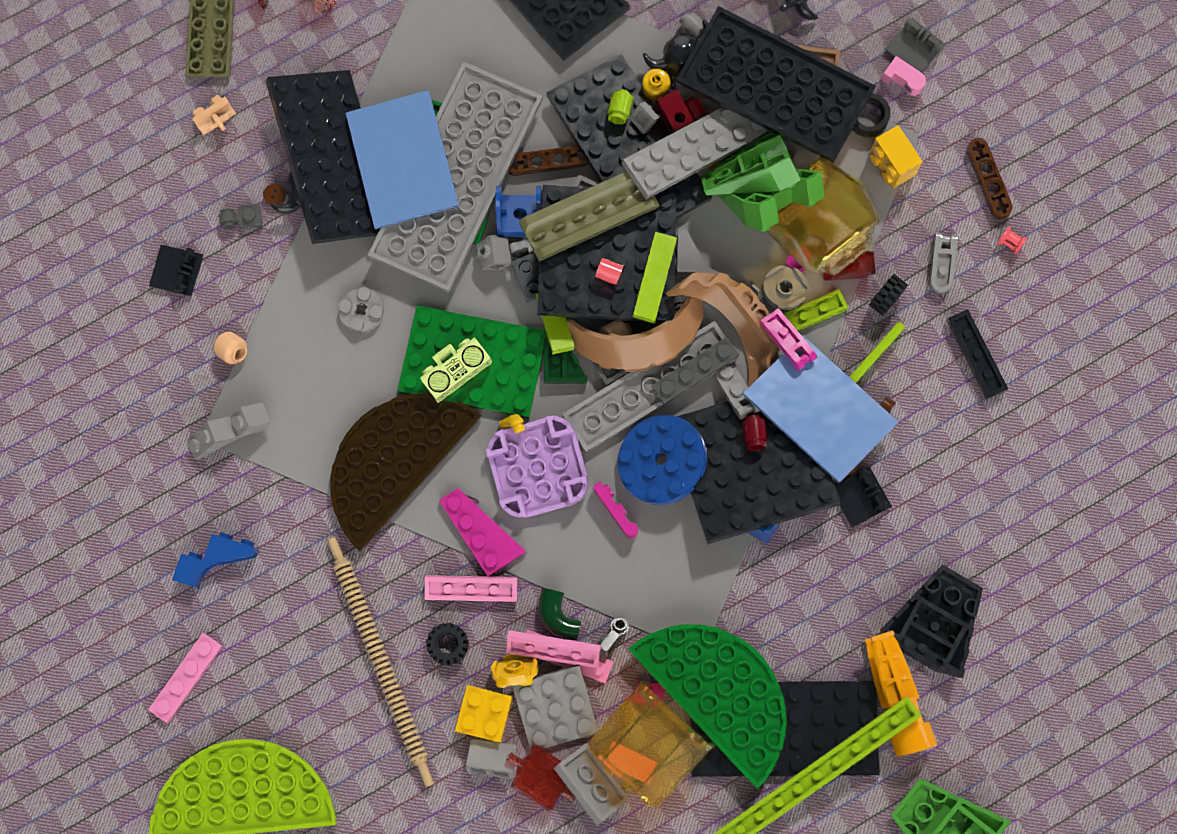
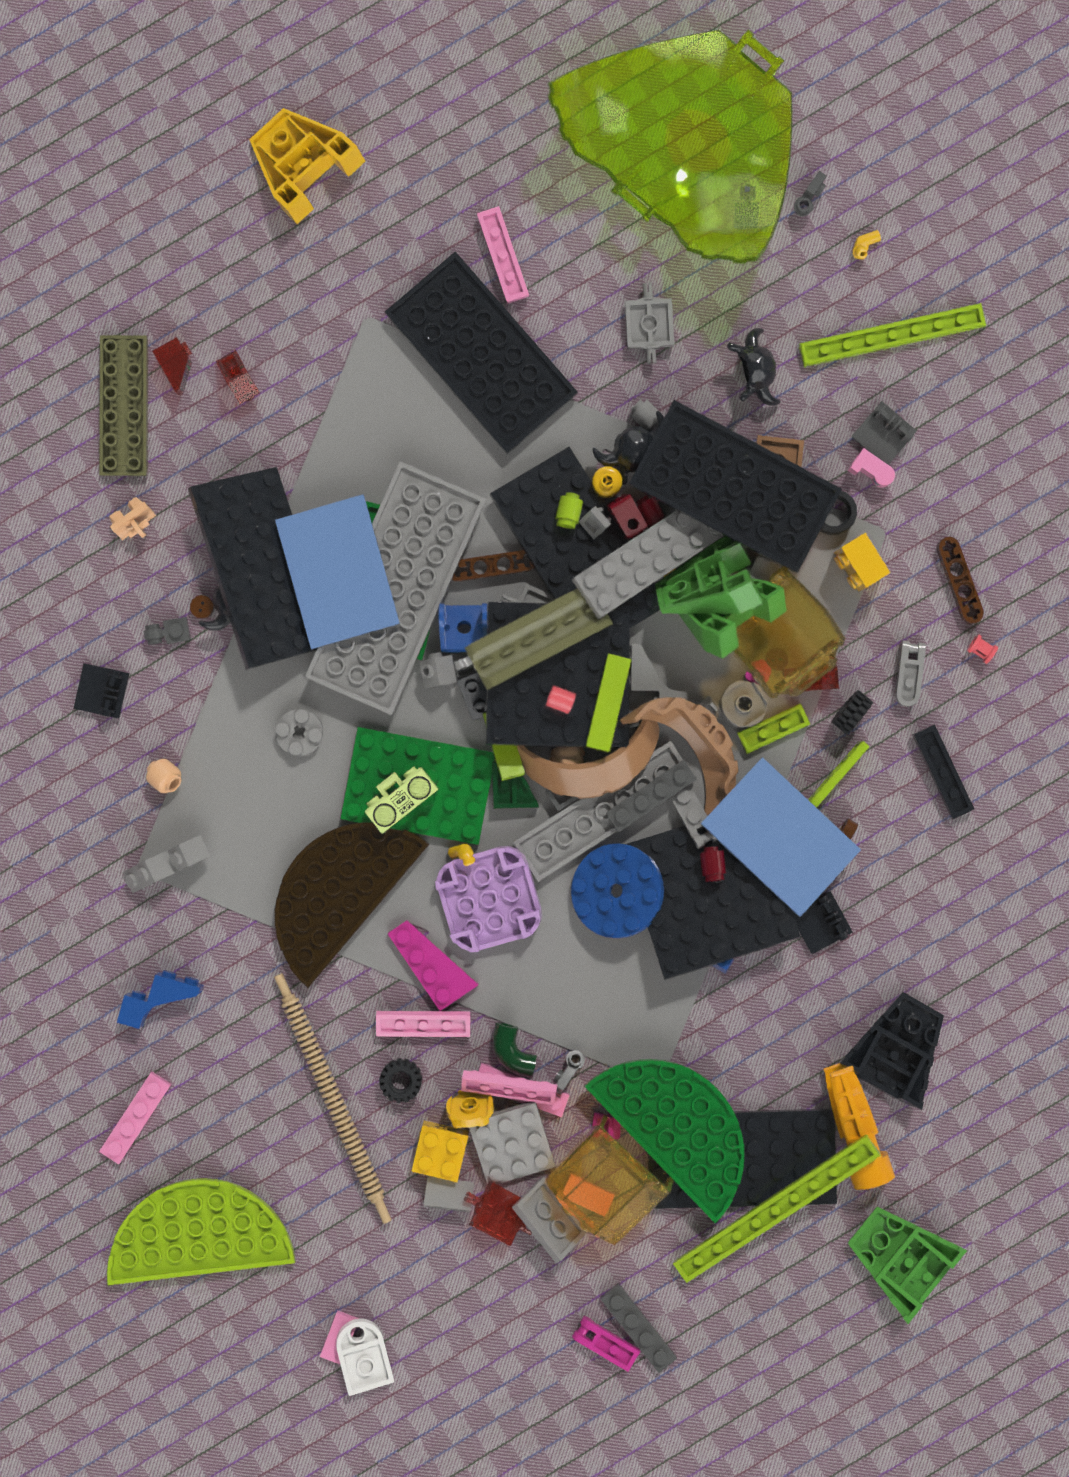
camera: 10 degrees left, 10 degrees up
dark pink plate [593,482,638,539] -> none
plate [760,308,817,371] -> none

